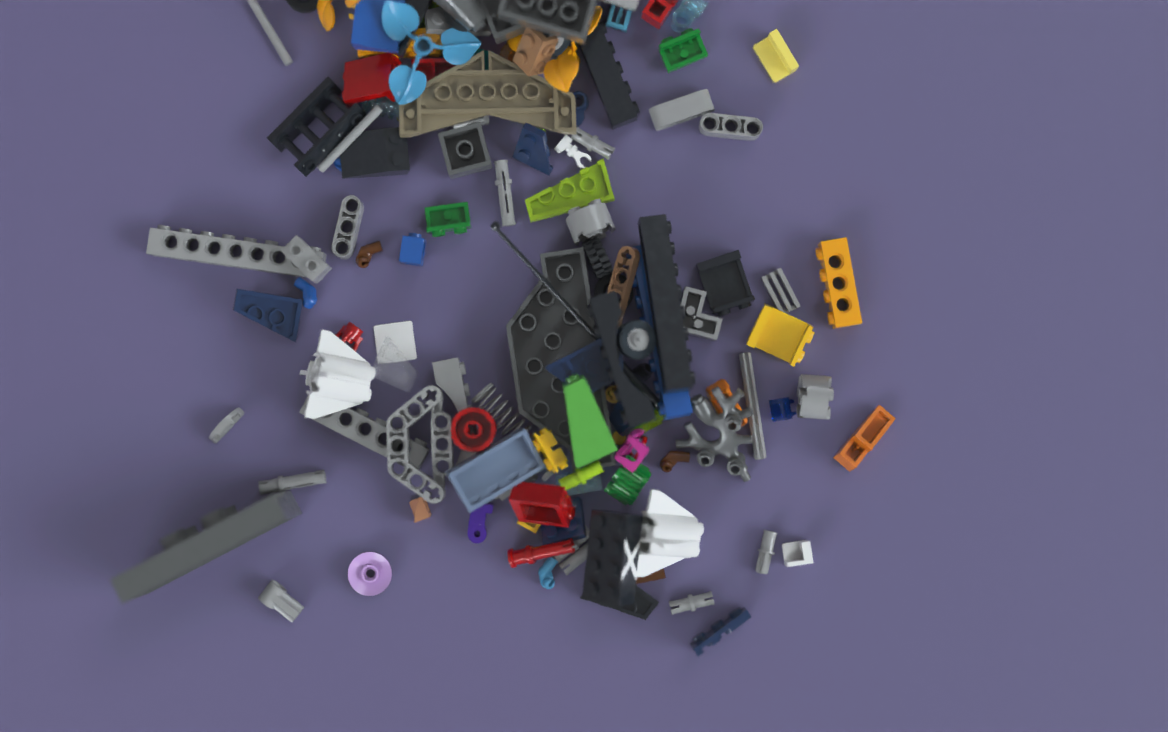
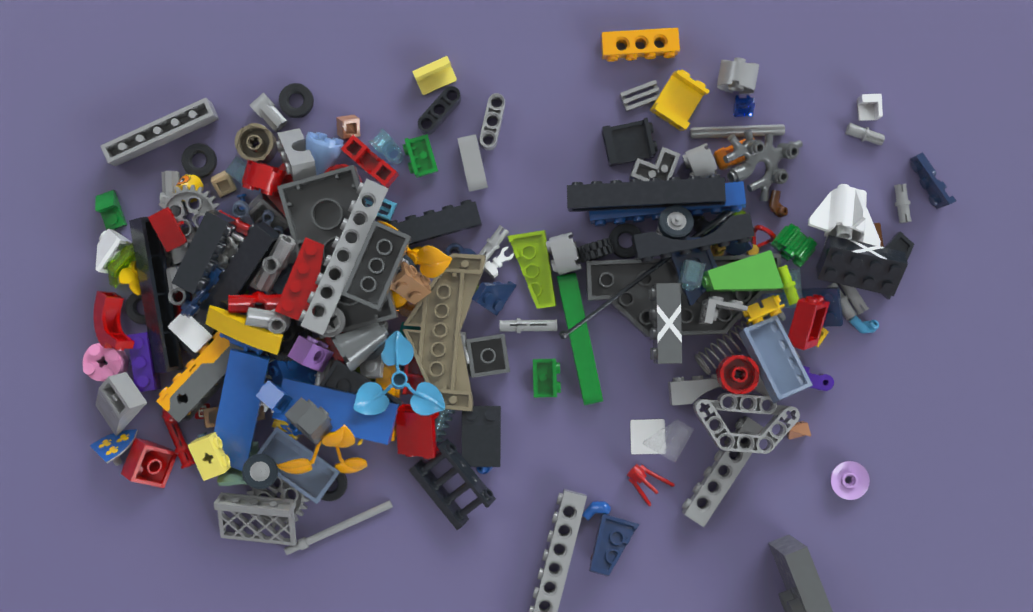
camera: 80 degrees left, 0 degrees up
light grey tile [209,407,245,444] -> none
light grey pin [258,469,327,495] -> none
light grey piece [258,580,304,623] -> none
light grey brick [281,235,332,284] -> none
white brick [300,330,375,419] -> none
light grey bar [317,105,383,173] -> none
light grey beam [332,195,364,259] -> none
reddish brown arm [356,240,383,268] -> none
blue brick [399,233,426,266] -> none
red pin [507,539,575,568] -> none
medium nougat beam [607,246,640,329] -> none
dark pink piece [614,428,649,472] -> none
orange slope [833,405,896,472] -> none
none -> black beam [418,86,461,135]
none -> green beam [557,272,603,406]
none -> dark grey brick [649,283,682,364]
none -> clear light blue brick [678,259,706,291]
none -> light grey brick [682,143,720,178]
none -> light grey bracket [698,296,748,325]

